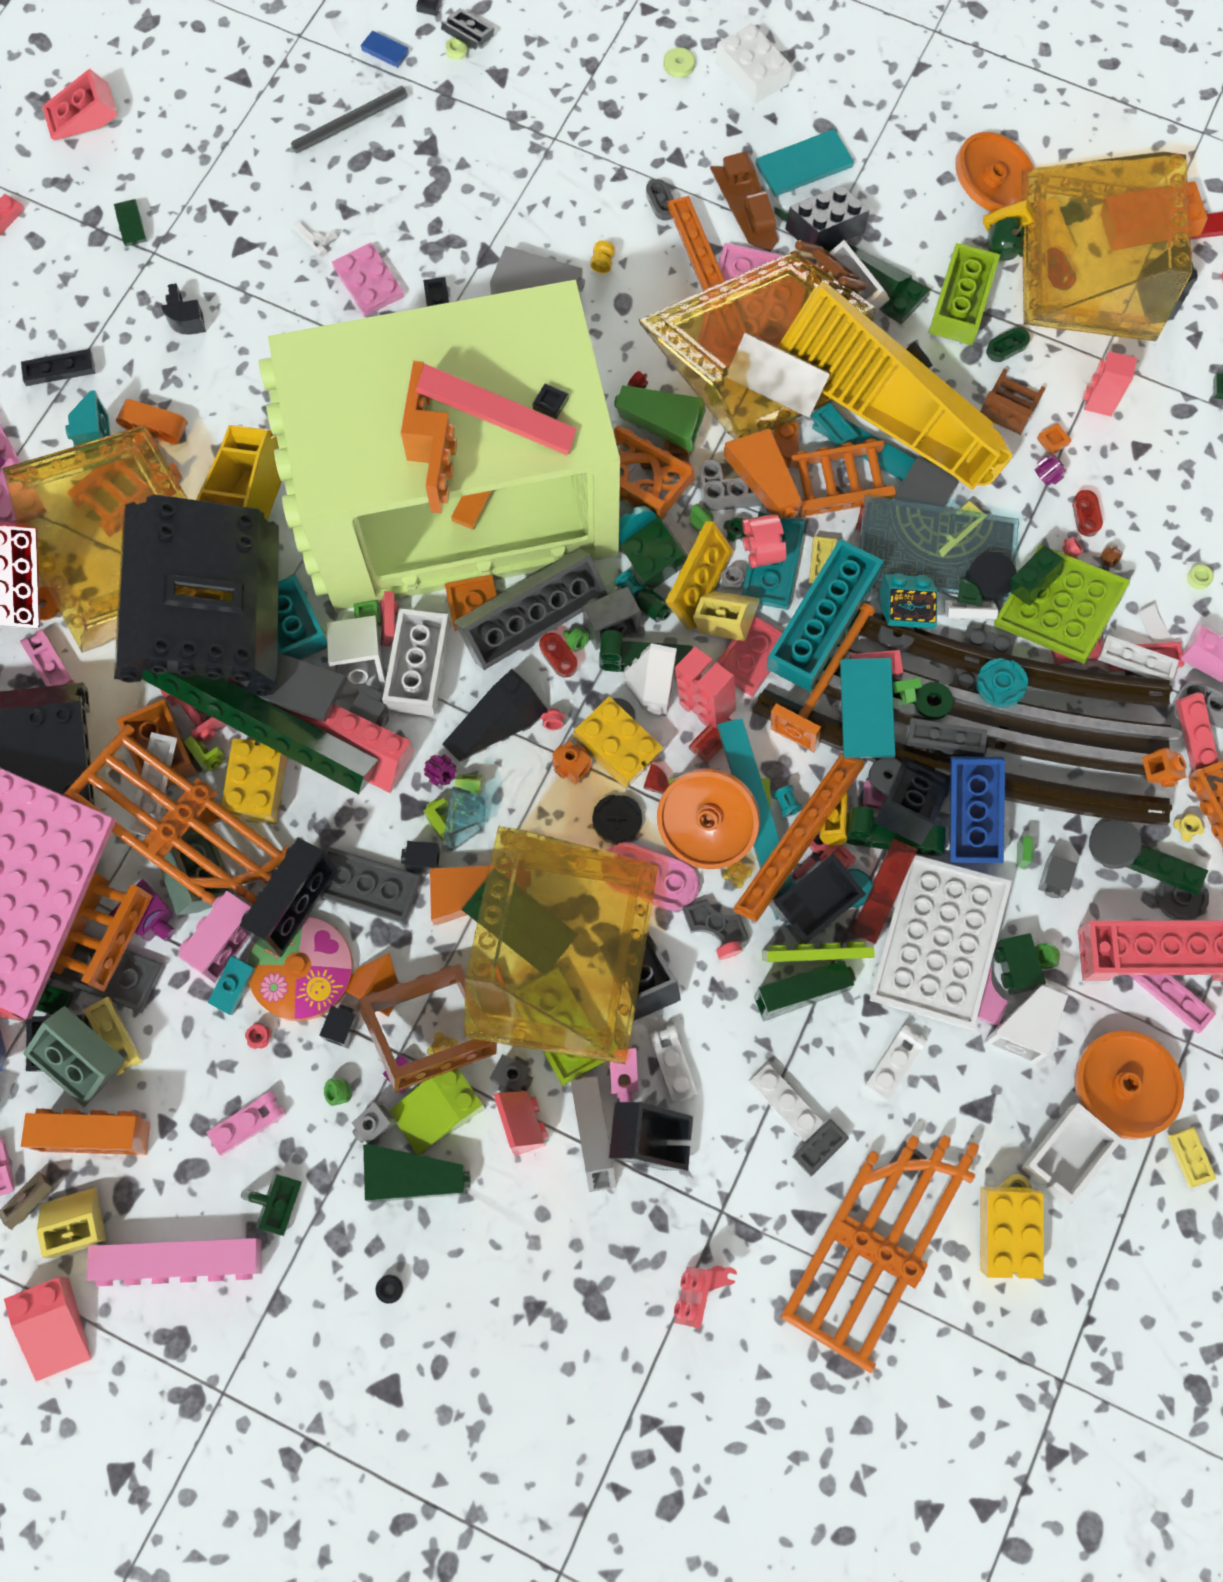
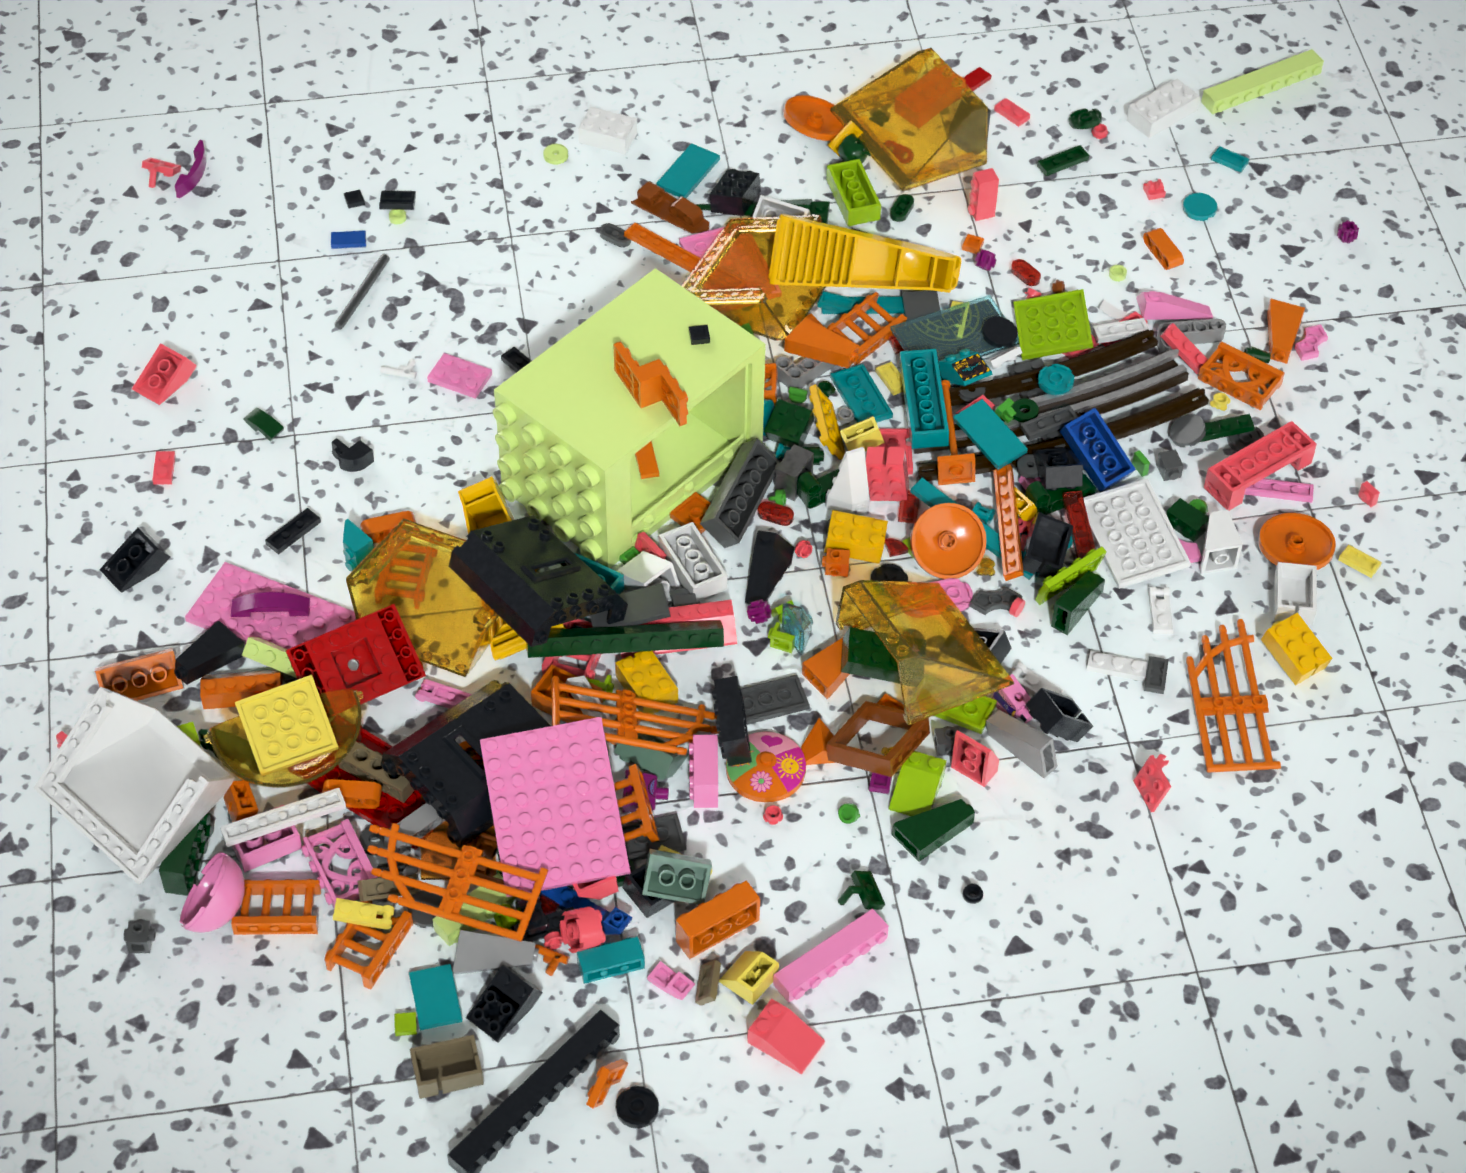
camera: 35 degrees left, 20 degrees down
bright pink plate [206,1091,286,1156] -> none
teal plate [207,956,256,1015] -> none
black brick [319,1004,360,1049] -> none
light grey brick [351,1101,398,1144] -> none
black brick [401,841,440,874] -> none
coral tile [415,364,576,455] -> none
light grey slope [490,246,585,295] -> none
yellow wheel [590,240,616,274] -> none
tile [725,332,831,418] -> none
coral brick [742,514,786,568] -> none
dark orange plate [795,240,867,291] -> none
dark green tile [957,576,983,606] -> none
dark orange plate [980,368,1046,435] -> none
dark green brick [1011,545,1064,606] -> none
orange brick [1142,748,1187,788] -> none

